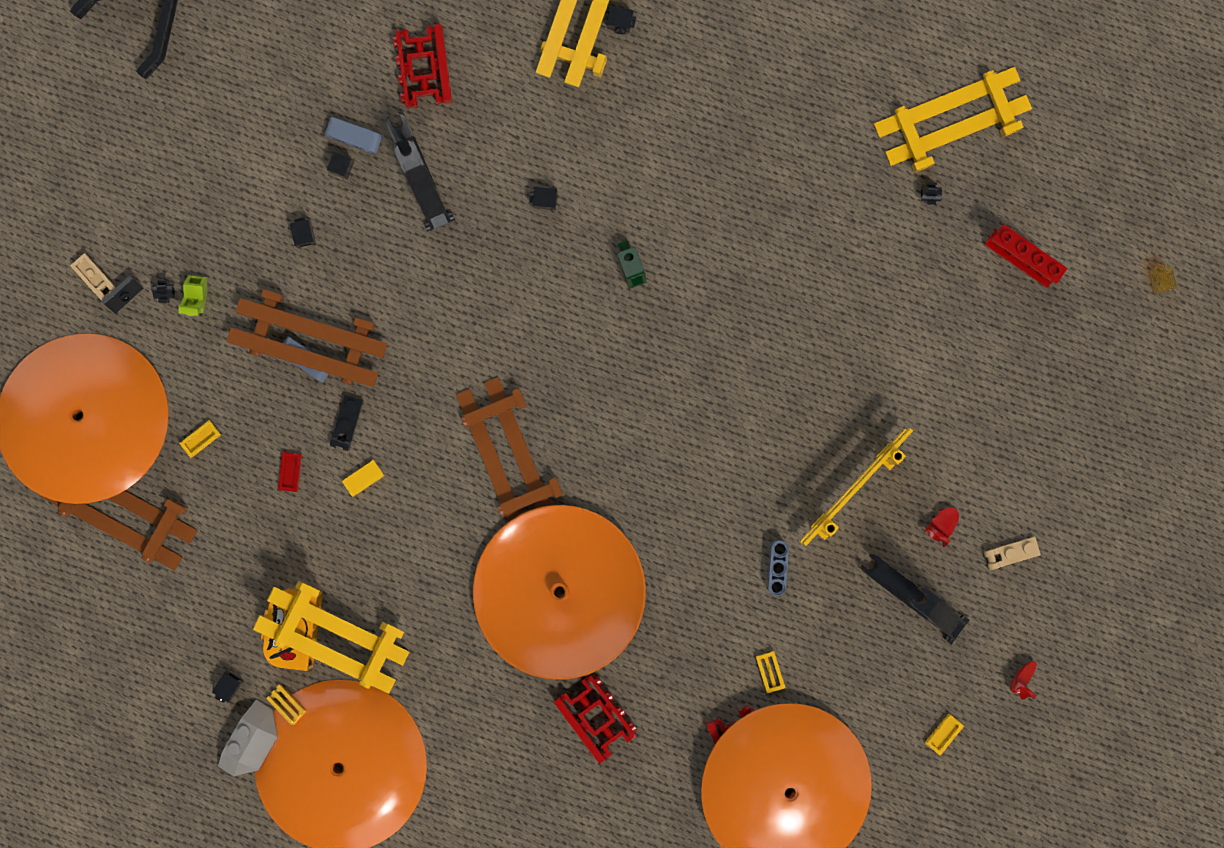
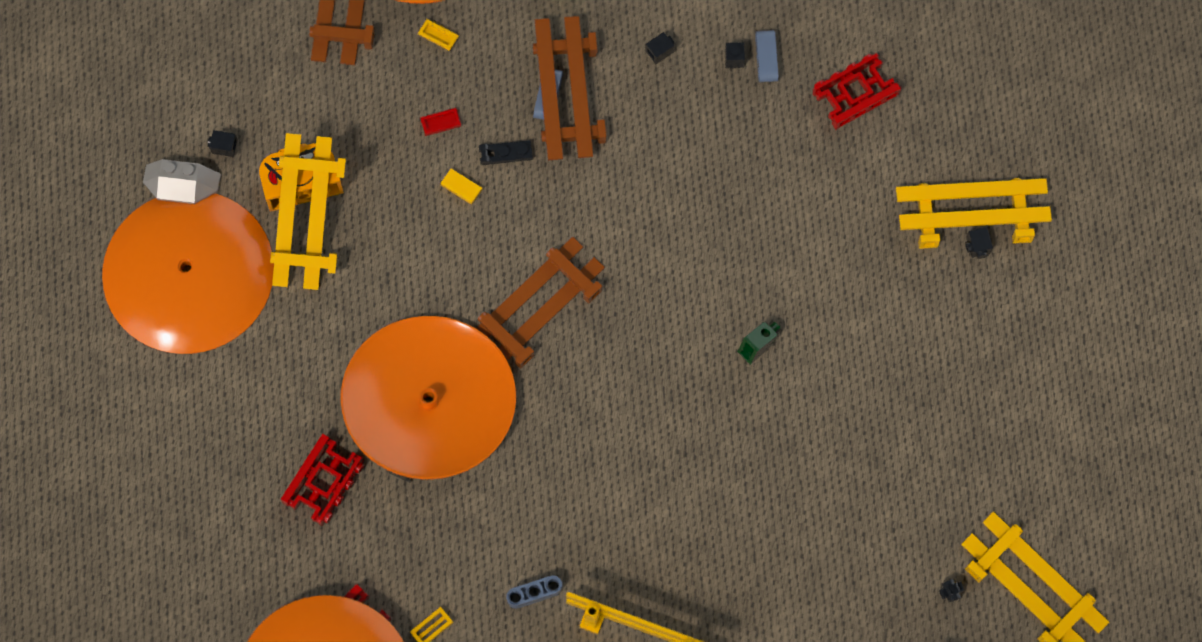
camera: 65 degrees right, 15 degrees down
yellow tile [266,684,306,725] -> none
black piece [386,112,455,232] -> none
black brick [529,187,558,210] -> none

